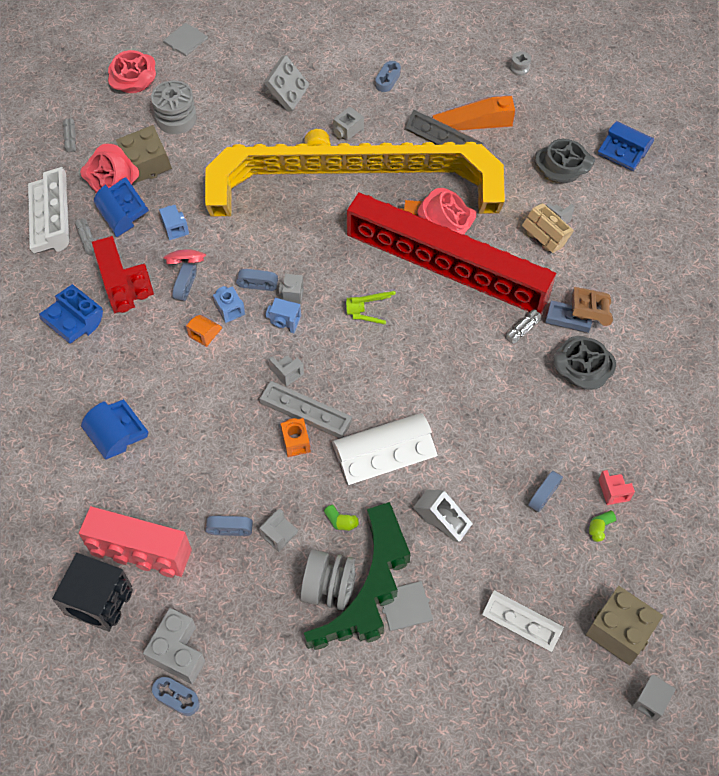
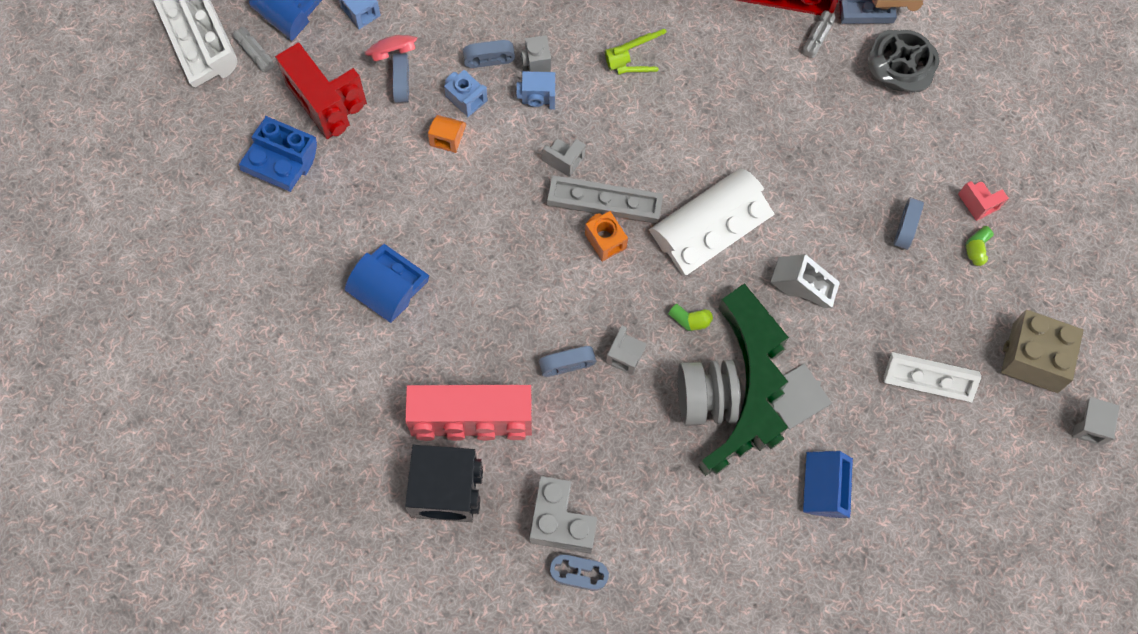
camera: 20 degrees left, 10 degrees up
none -> blue brick [803,451,853,518]

